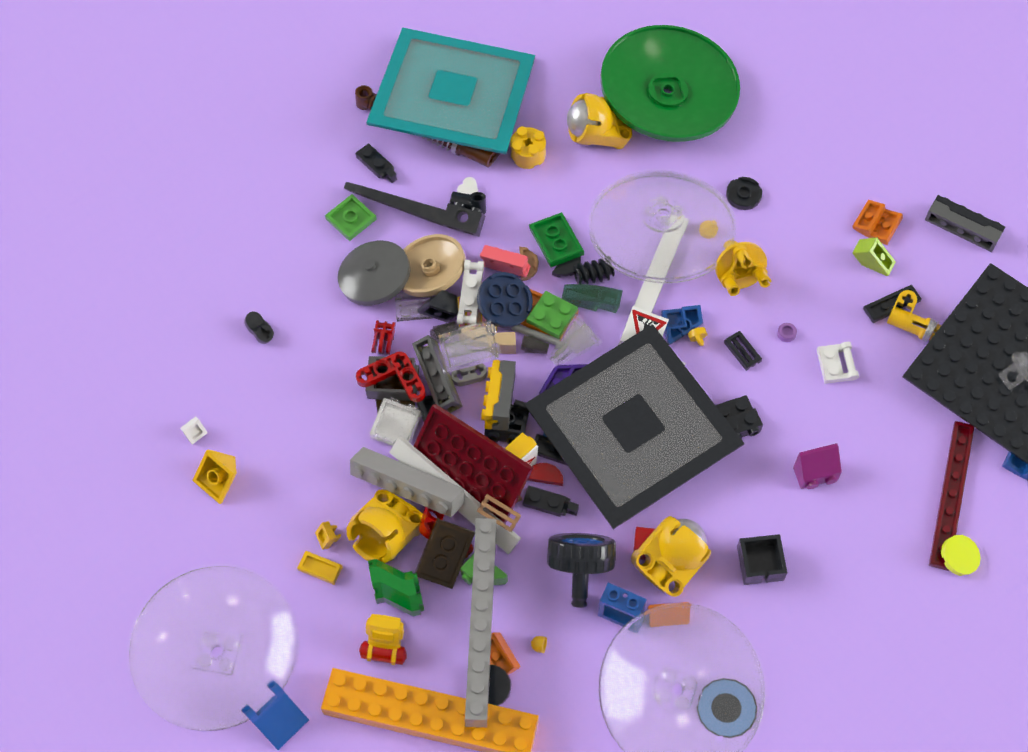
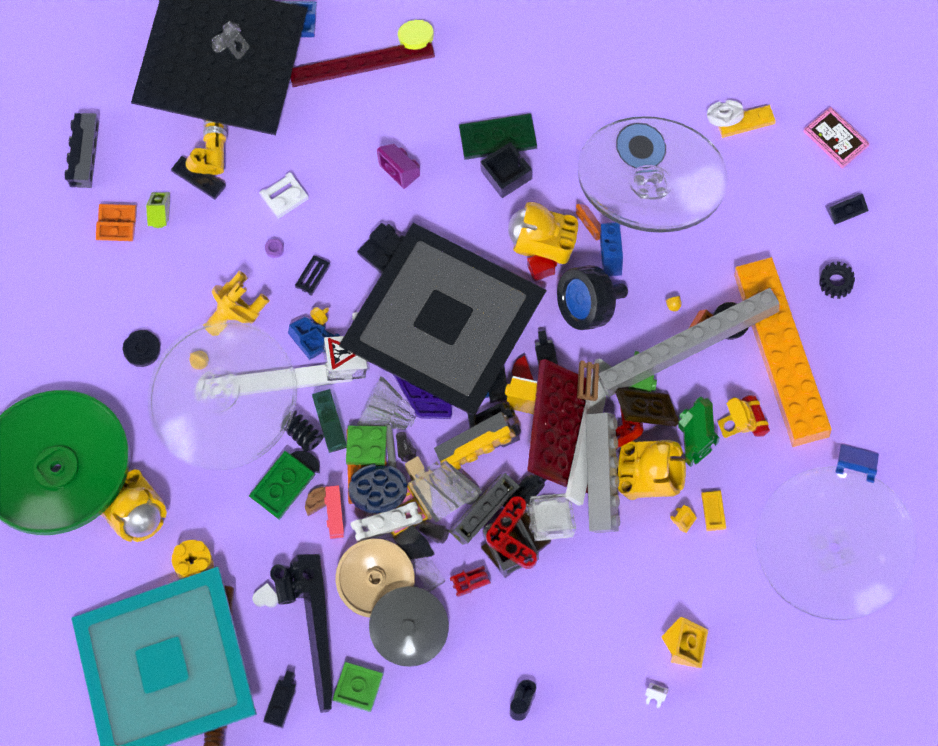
camera: 115 degrees left, 5 degrees up
none -> dark green tile [458,113,537,160]

